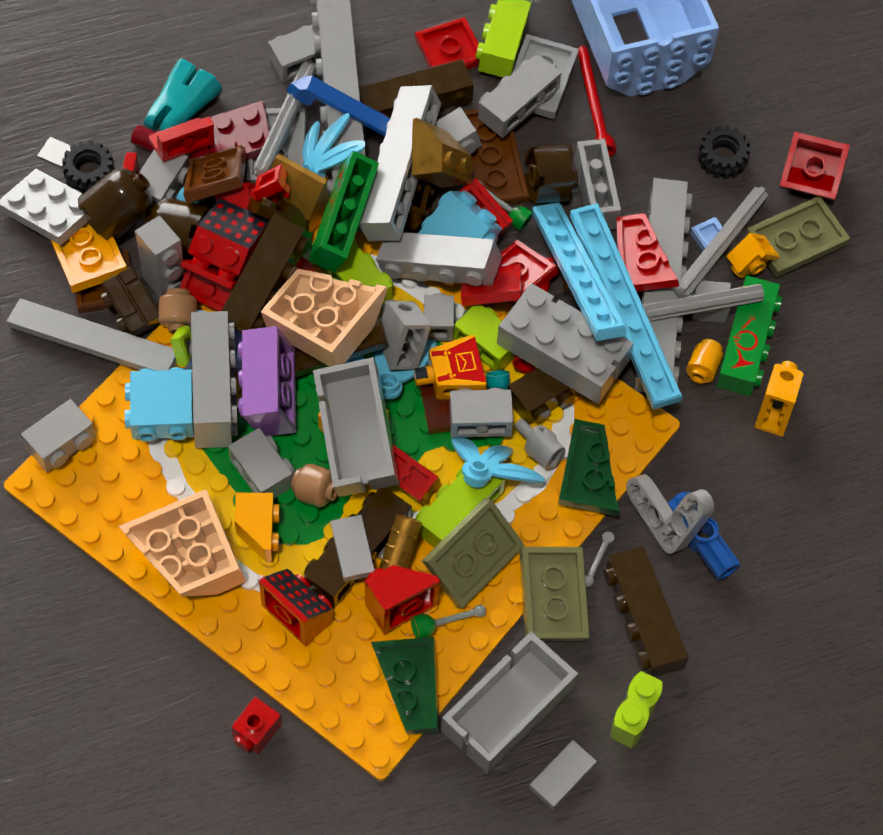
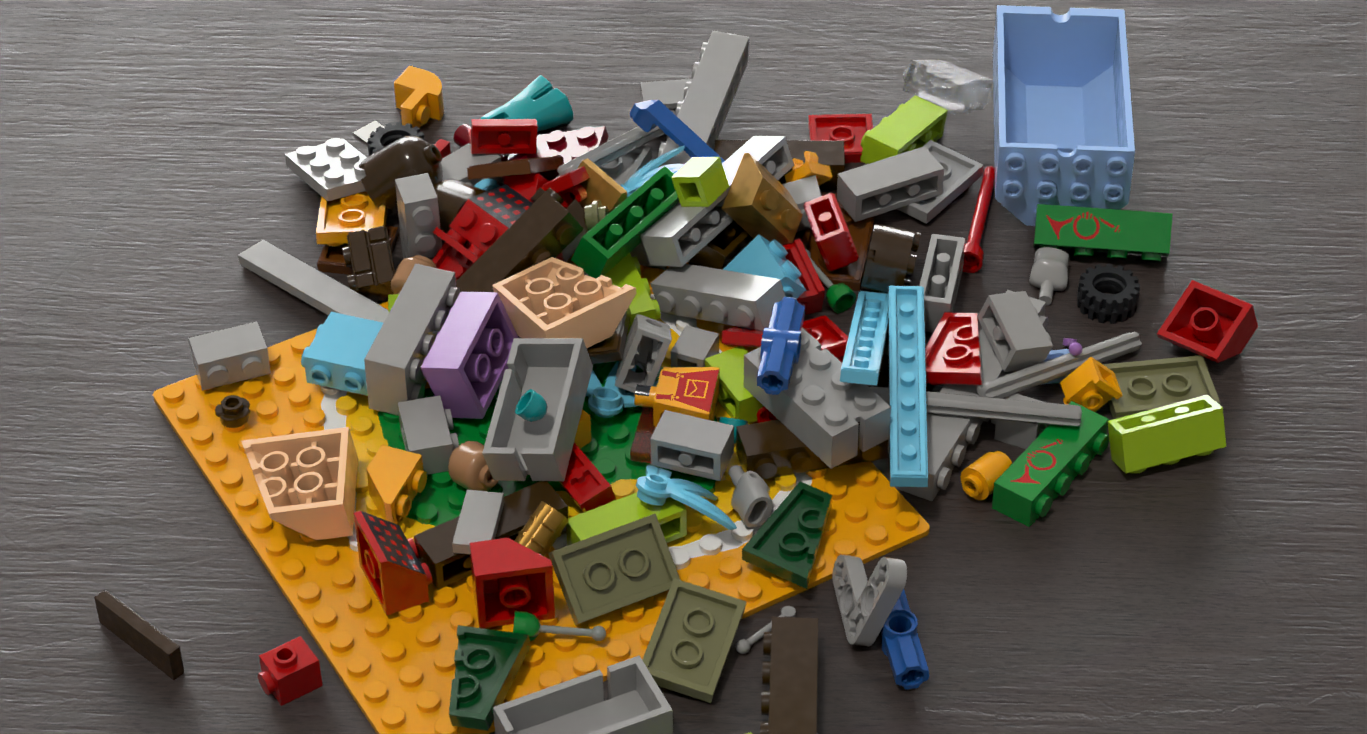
camera: 25 degrees right, 20 degrees down
light orange torso [754,361,803,437] -> none
none -> dark brown tile [94,590,184,680]
none -> dark brown plate [215,395,250,428]
none -> light orange brick [394,66,444,128]
none -> teal hinge [515,389,548,422]
none -> olive plate [584,200,609,231]
none -> lime brick [671,157,730,207]
none -> blue piece [757,297,805,395]
none -> light orange tile [784,151,833,186]
none -> red brick [803,193,859,271]
none -> light grey brick [977,291,1053,372]
none -> light grey piece [1029,247,1070,305]
none -> green brick [1033,204,1173,262]
none -> medium lavender hinge [1063,338,1083,356]
none -> lime brick [1108,395,1226,473]

